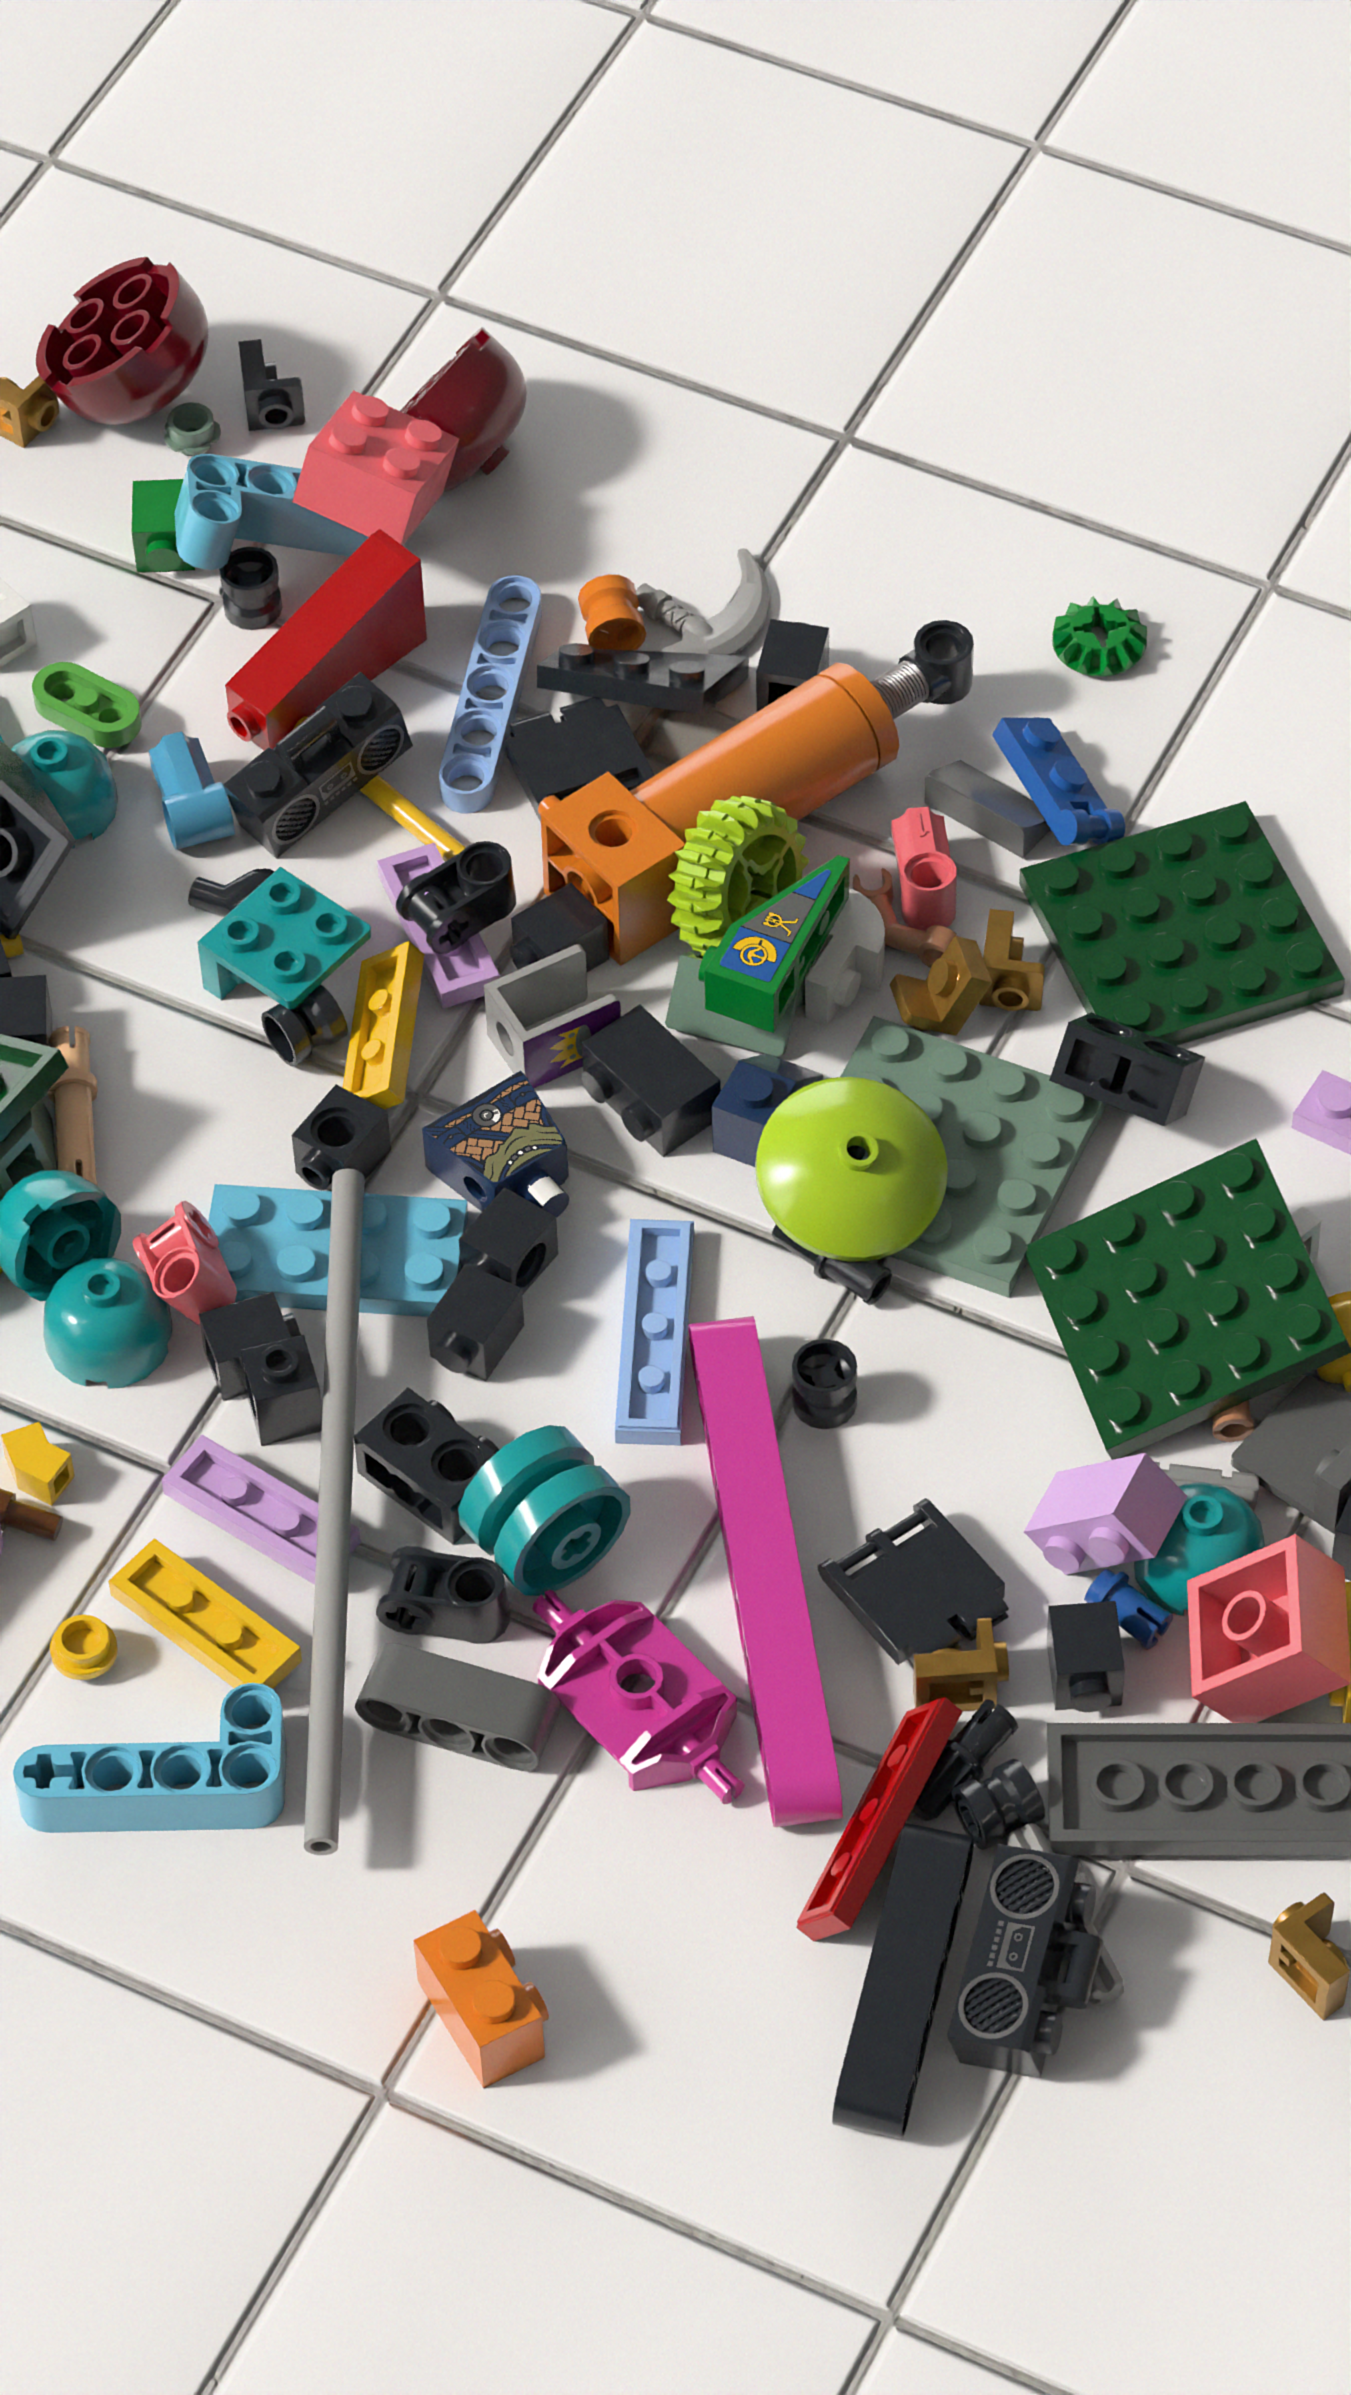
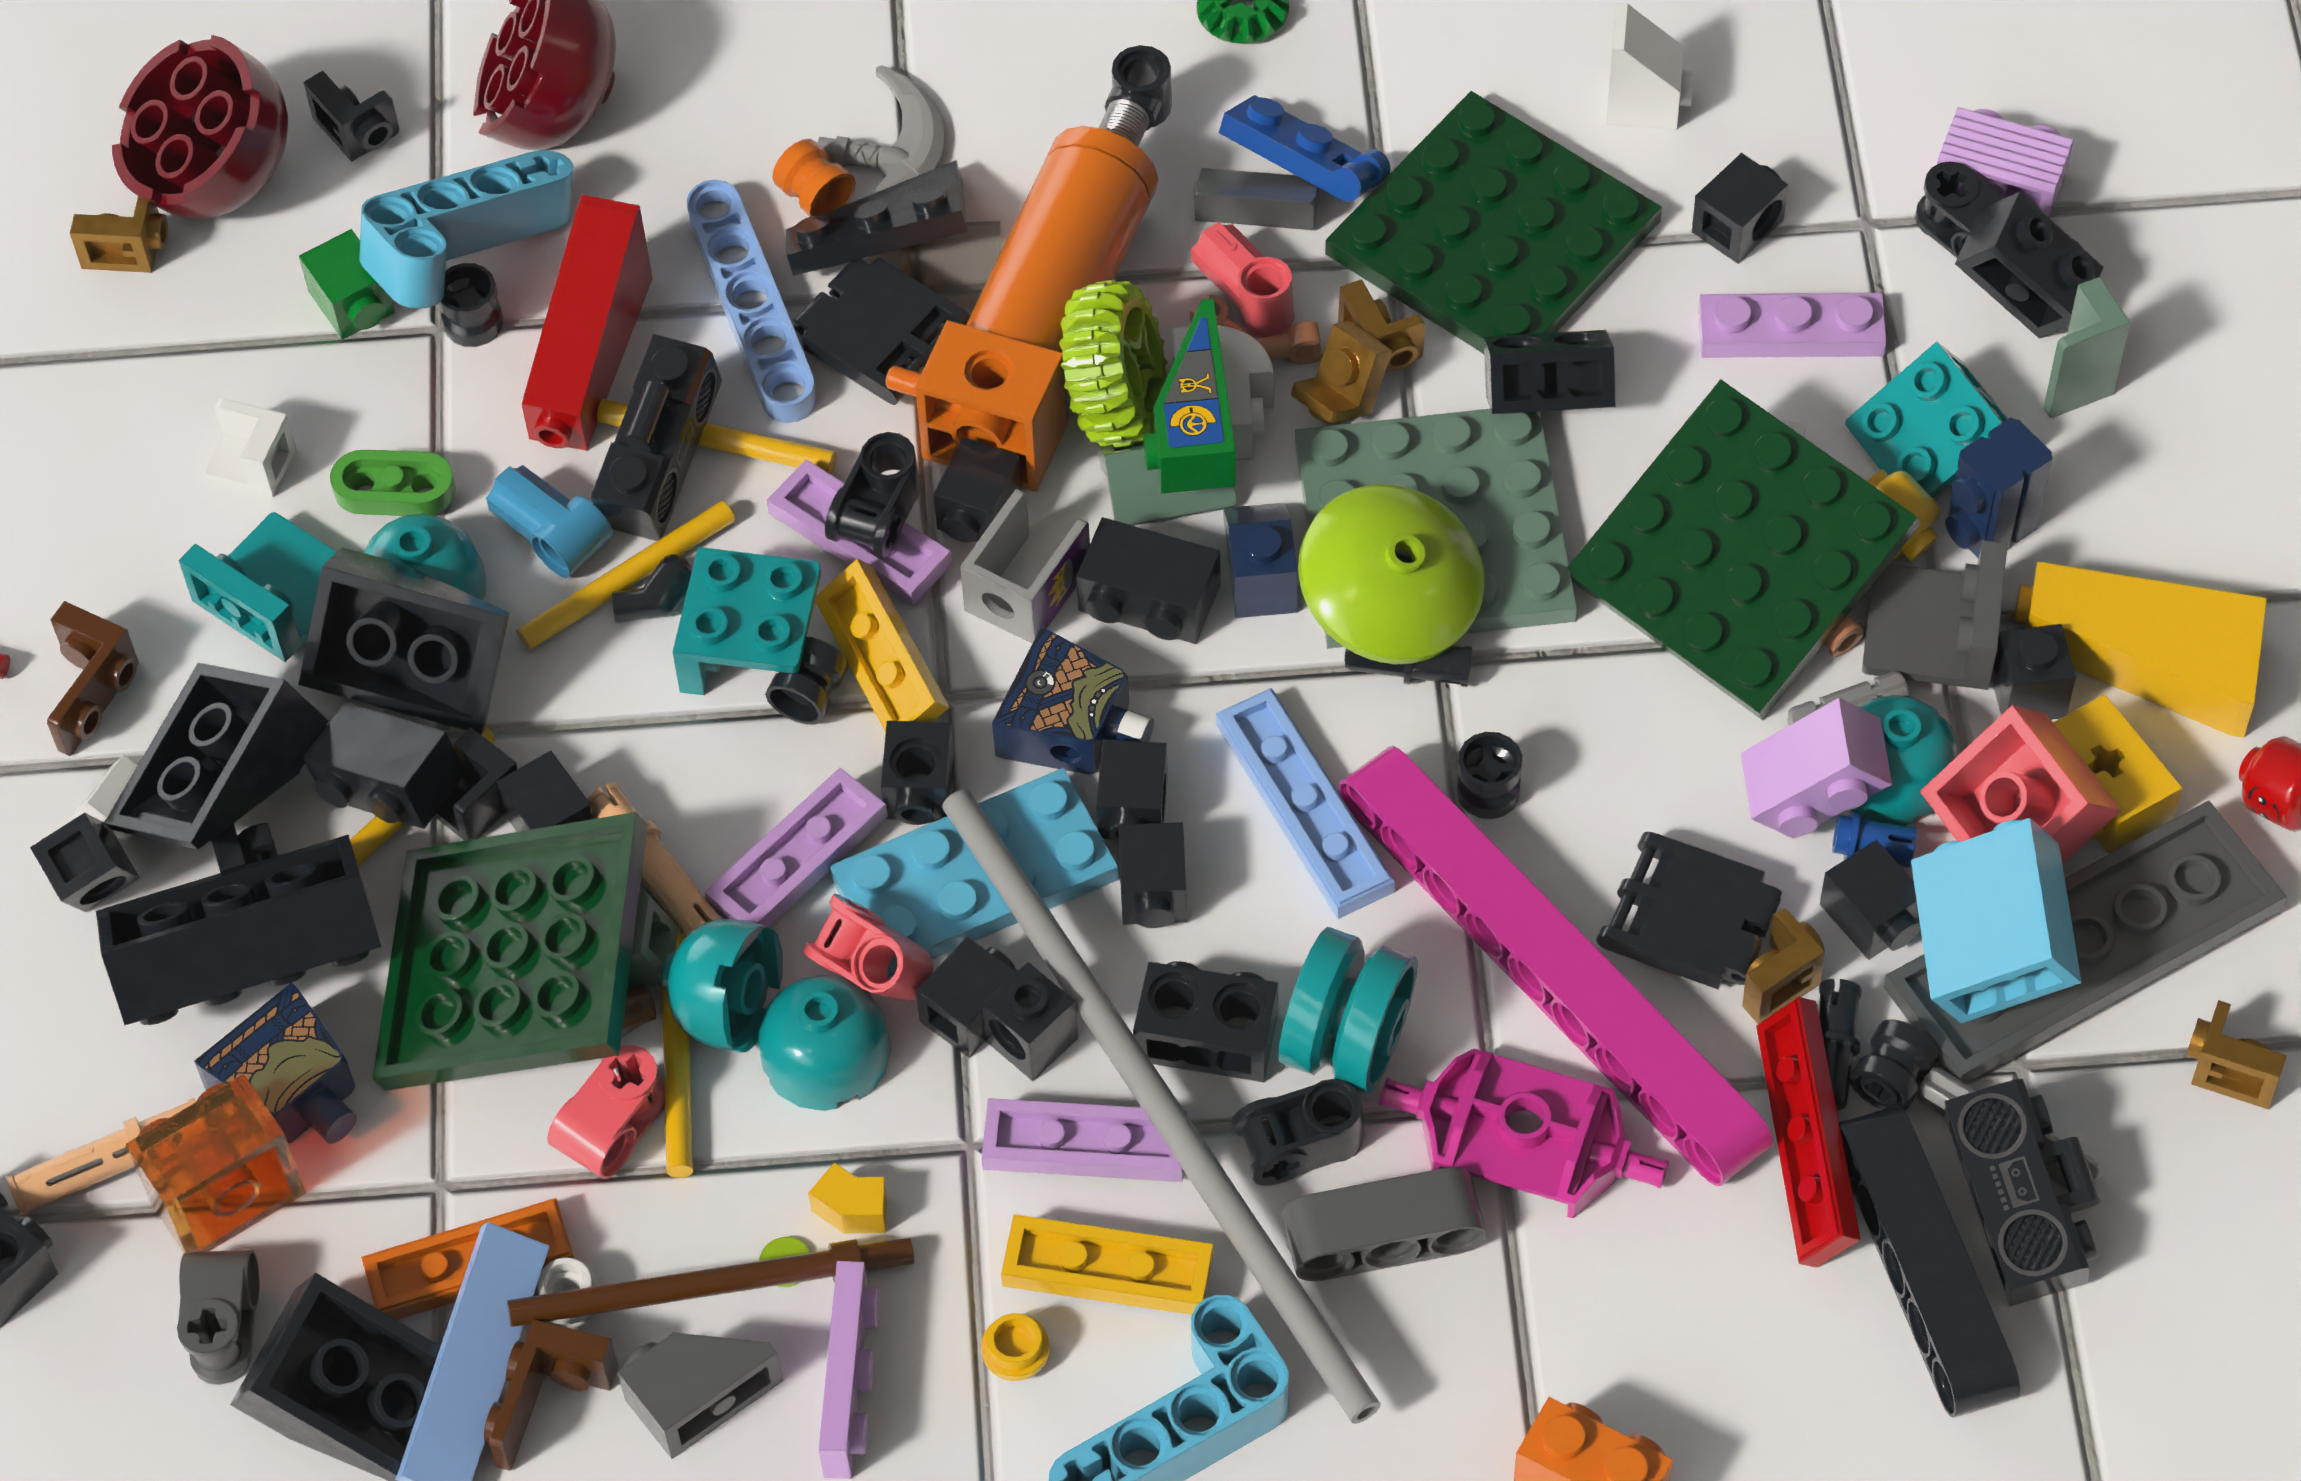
camera: 30 degrees left, 5 degrees up
sand green plate [164,402,221,456] -> none
coral brick [292,390,460,546] -> none
black brick [756,619,829,712] -> none
none -> yellow bar [516,500,735,651]
none -> lavender plate [704,768,888,928]
none -> medium azure brick [1911,818,2082,1024]

